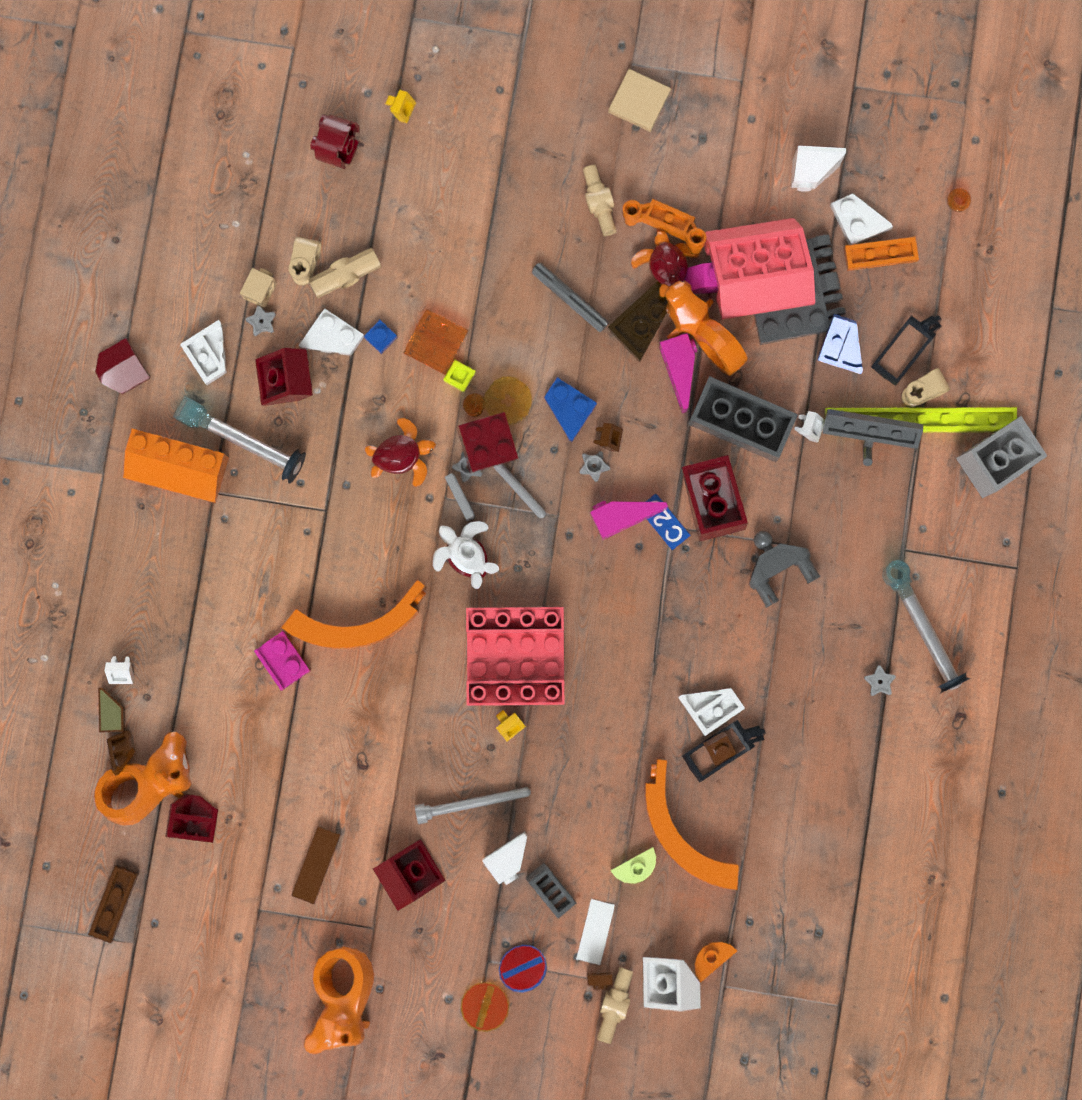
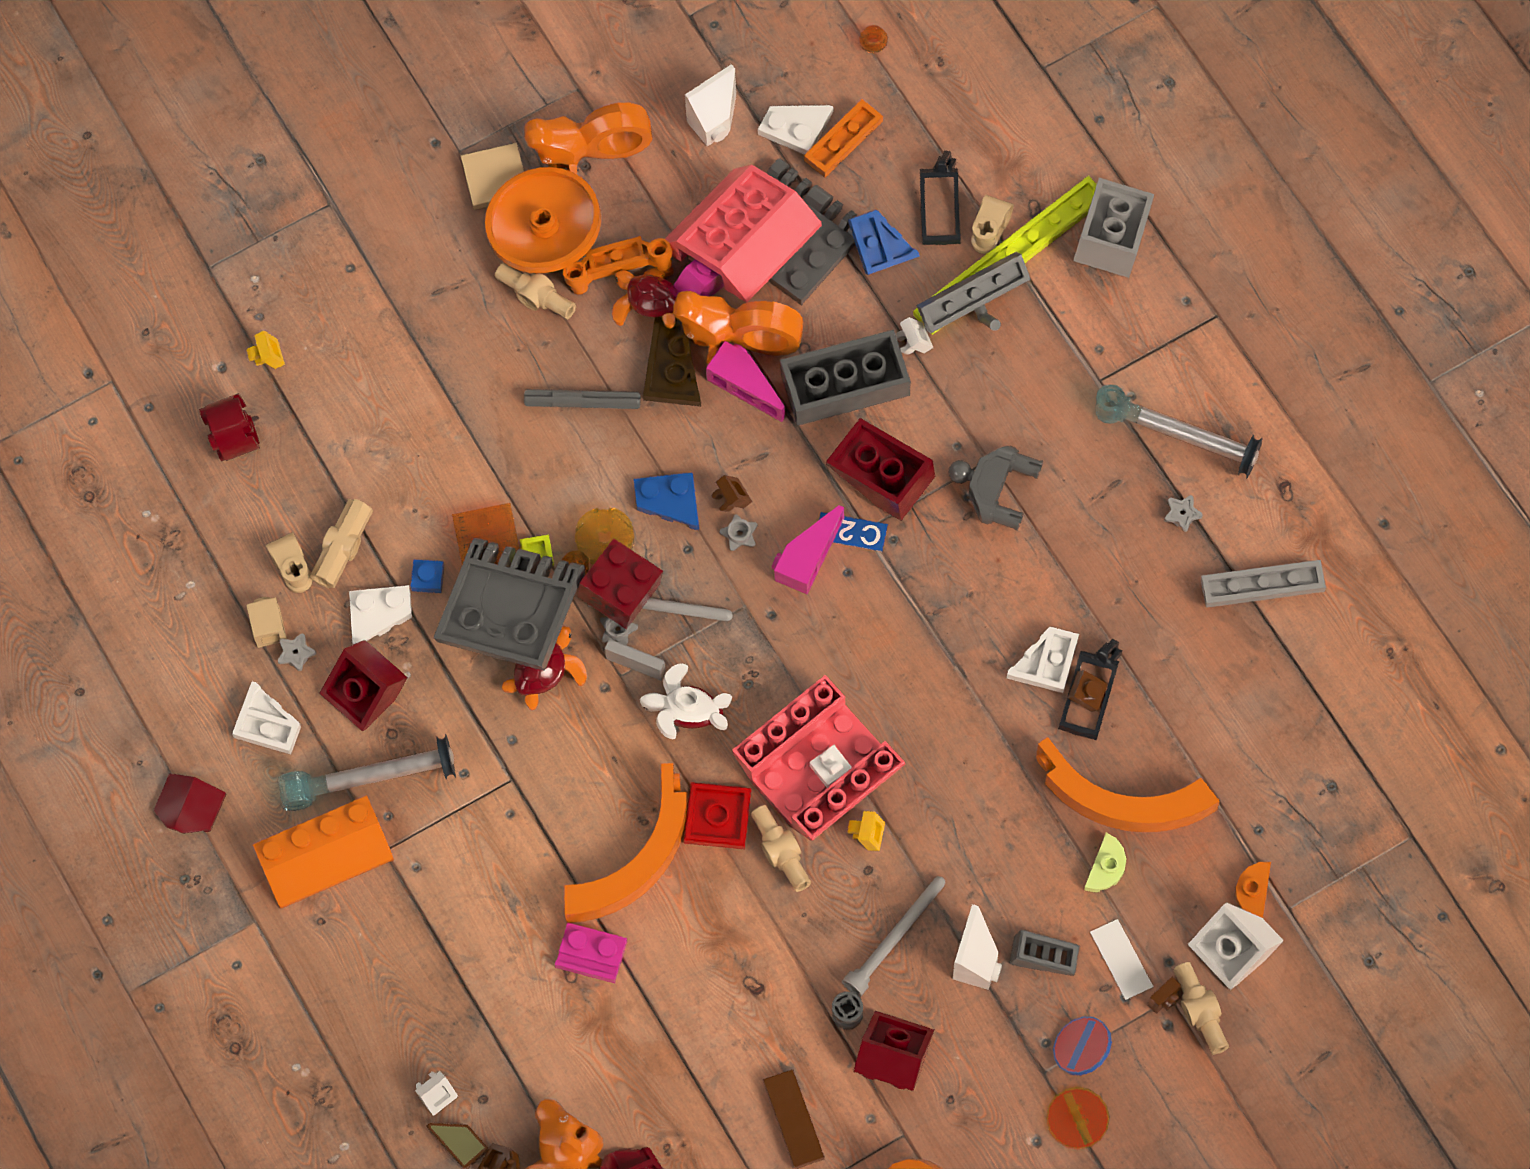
camera: 40 degrees left, 15 degrees down
none -> dark grey hinge [433,538,585,671]
none -> orange dish [485,167,601,274]
none -> orange animal [524,102,653,174]
none -> red tile [684,782,752,850]
none -> tan pin [751,805,811,892]
none -> white tile [809,745,852,788]
none -> dark grey wheel [832,991,863,1030]
none -> light grey plate [1201,560,1326,608]

